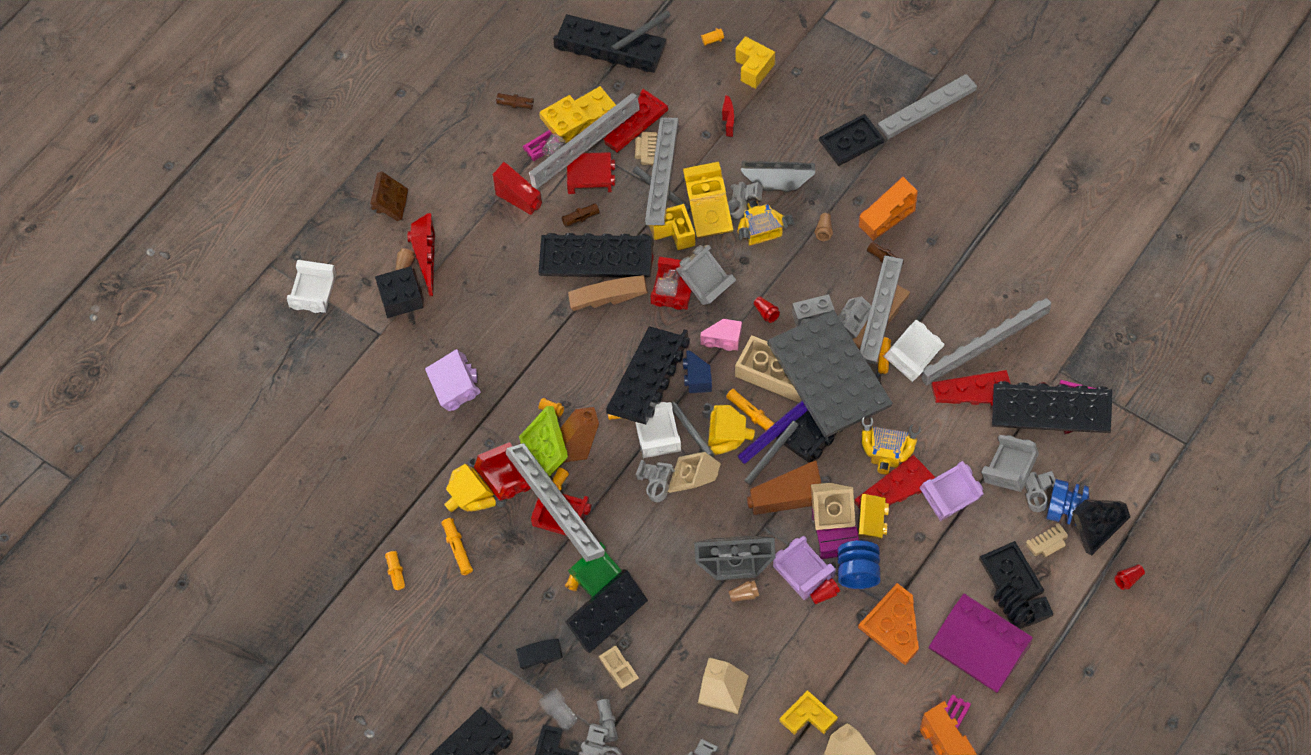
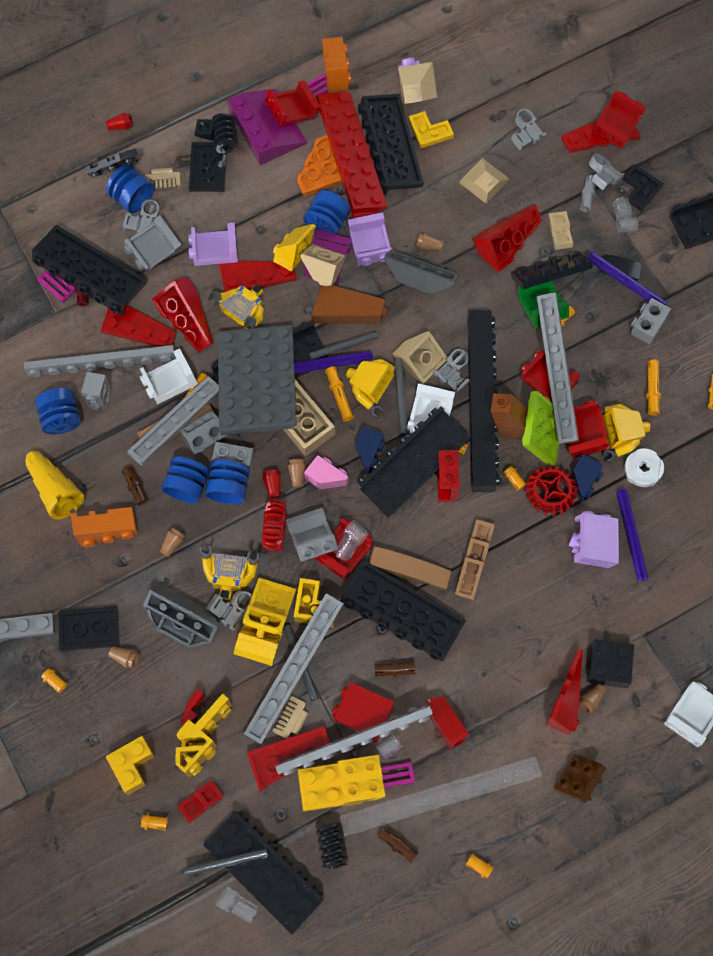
camera: 155 degrees left, 10 degrees up
none -> yellow cone [25,451,84,520]
none -> blue wheel [35,388,81,435]
none -> light orange pin [41,668,68,693]
none -> light grey brick [81,372,112,411]
none -> medium nougat cone [109,646,140,669]
none -> red wedge [152,277,213,353]
none -> blue wheel [161,457,209,503]
none -> yellow piece [176,694,232,778]
none -> red slope [177,780,224,824]
none -> blue wheel [205,460,250,505]
none -> clear piece [214,885,259,923]
none -> red gear [262,499,287,552]
none -> red panel [265,80,321,127]
none -> medium nougat cone [287,459,306,488]
none -> red plate [316,92,387,213]
none -> black piece [316,823,349,869]
none -> clear plate [340,756,542,837]
none -> black bracket [358,94,424,196]
none -> red panel [437,450,460,502]
none -> medium nougat slope [455,519,495,600]
none -> light orange pin [466,853,494,878]
none -> black brick [468,310,500,492]
none -> red wedge [473,204,542,272]
none -> red gear [525,465,578,516]
none -> dark blue slope [571,454,603,502]
none -> dark purple axle [588,252,667,305]
none -> dark purple axle [616,489,649,582]
none -> white plate [624,449,664,487]
none -> light grey brick [631,298,671,345]

